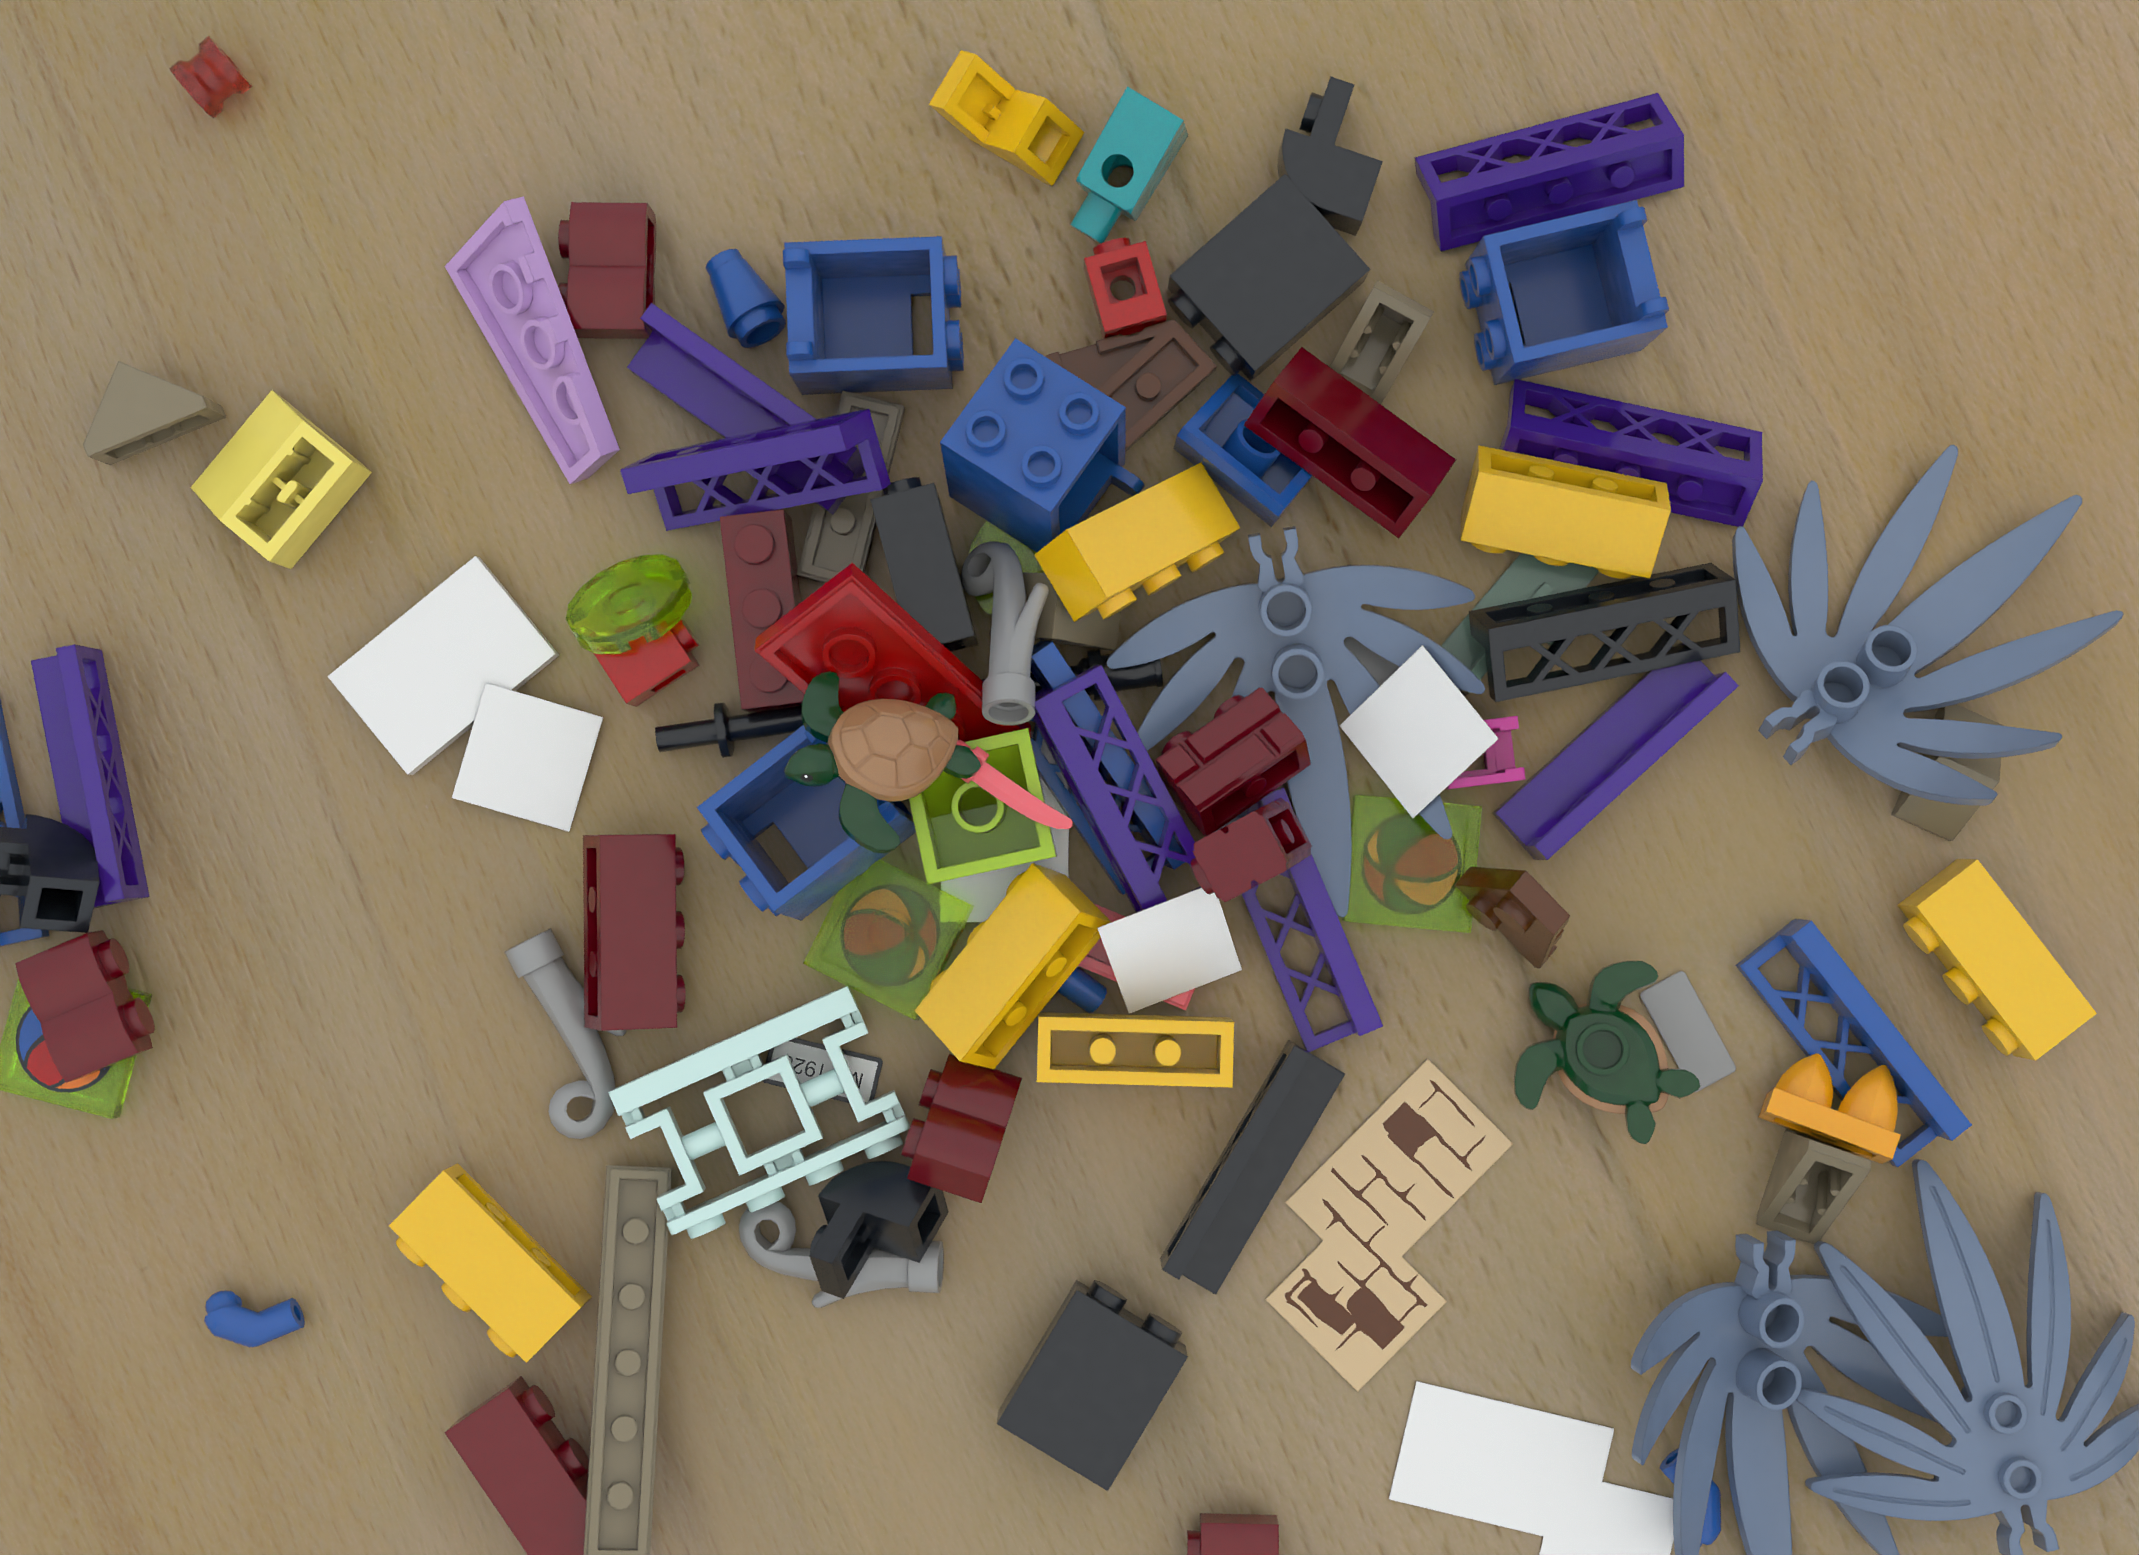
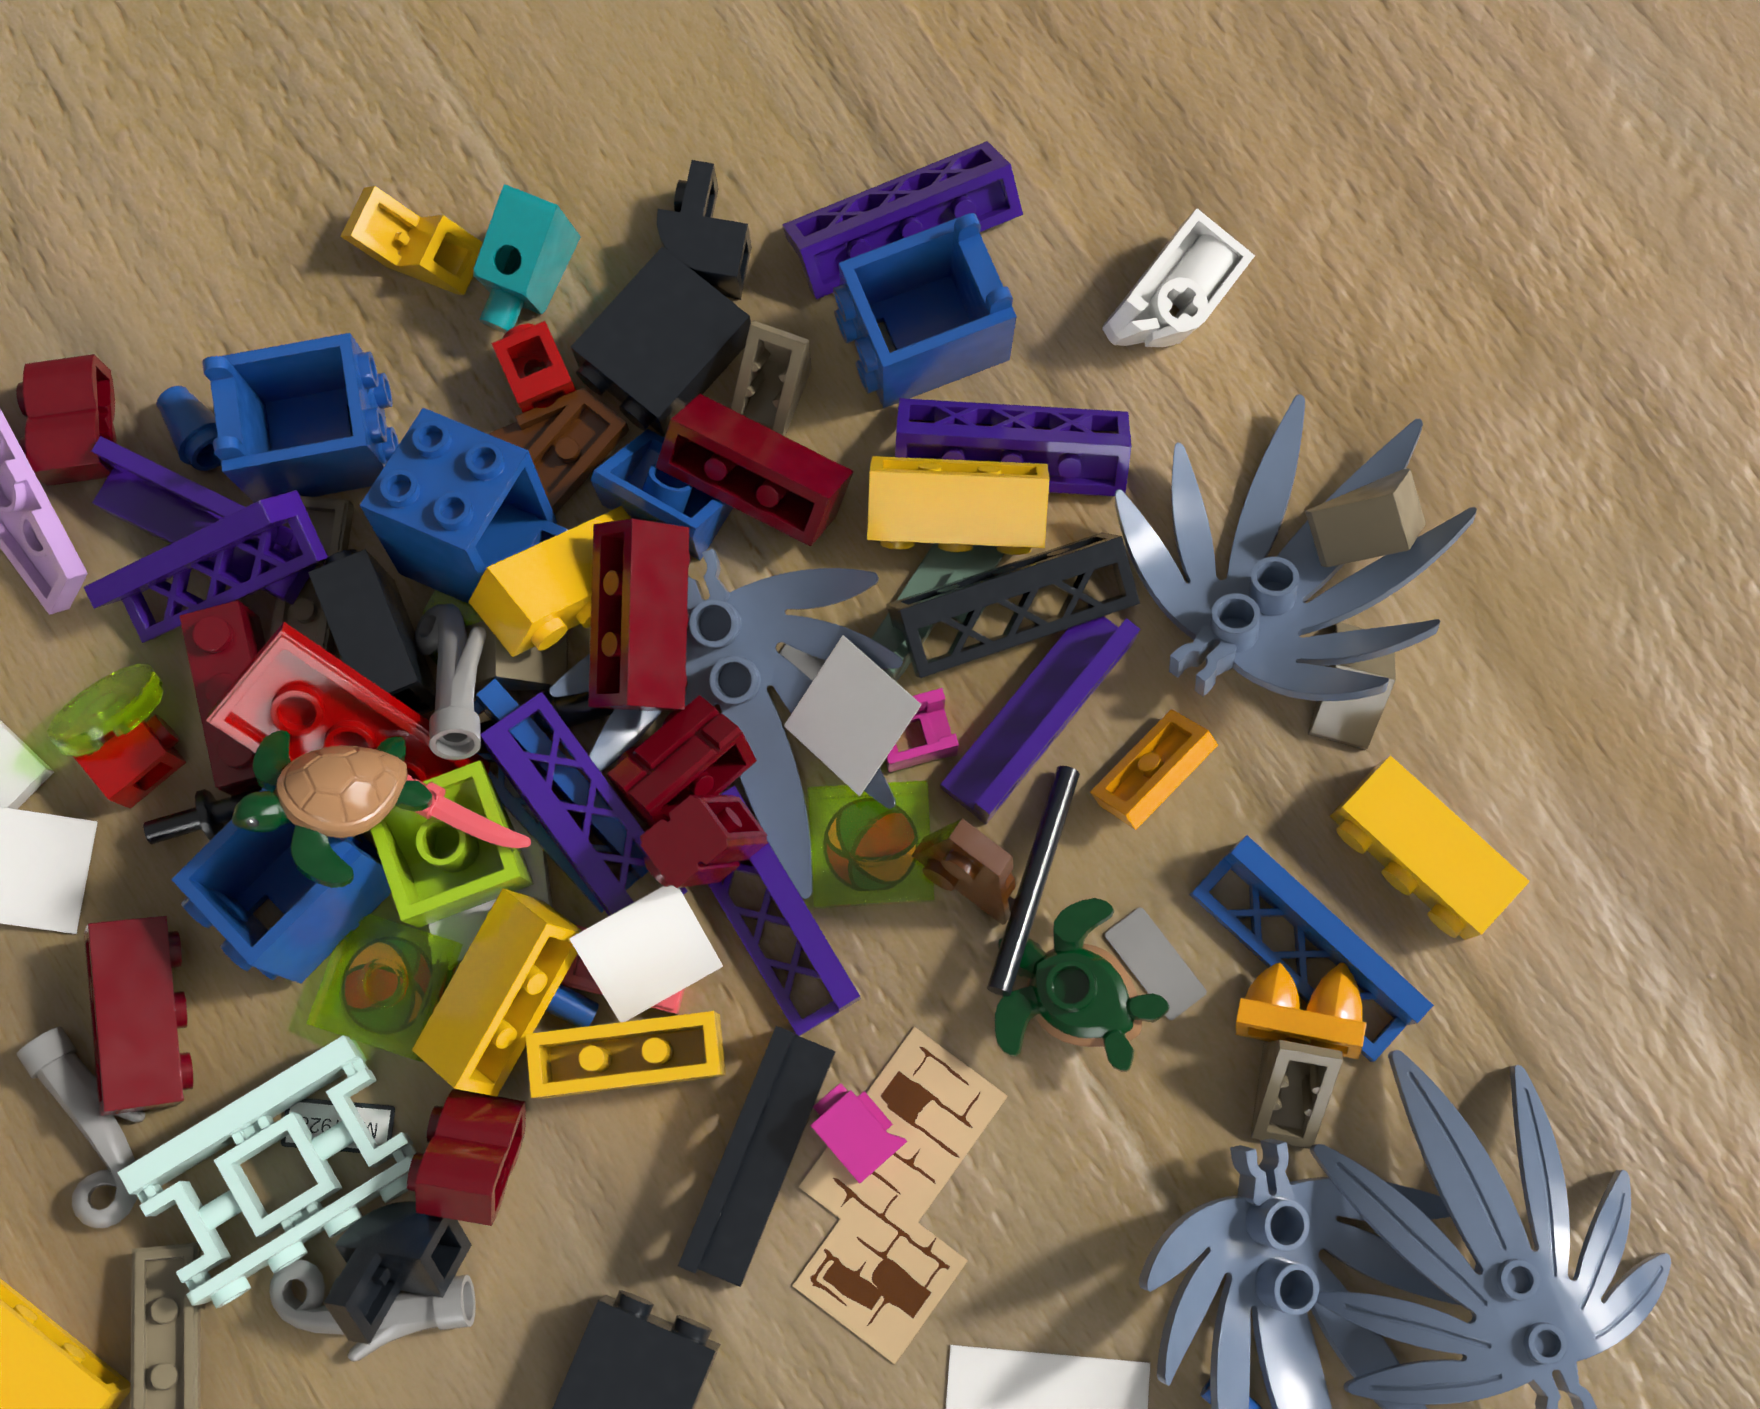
camera: 10 degrees left, 10 degrees down
none -> dark red brick [588,518,690,711]
none -> dark pink window [810,1083,908,1184]
none -> black bar [987,766,1080,996]
none -> light orange plate [1090,709,1218,830]
none -> white piece [1102,209,1255,347]
none -> dark tan slope [1305,468,1426,567]

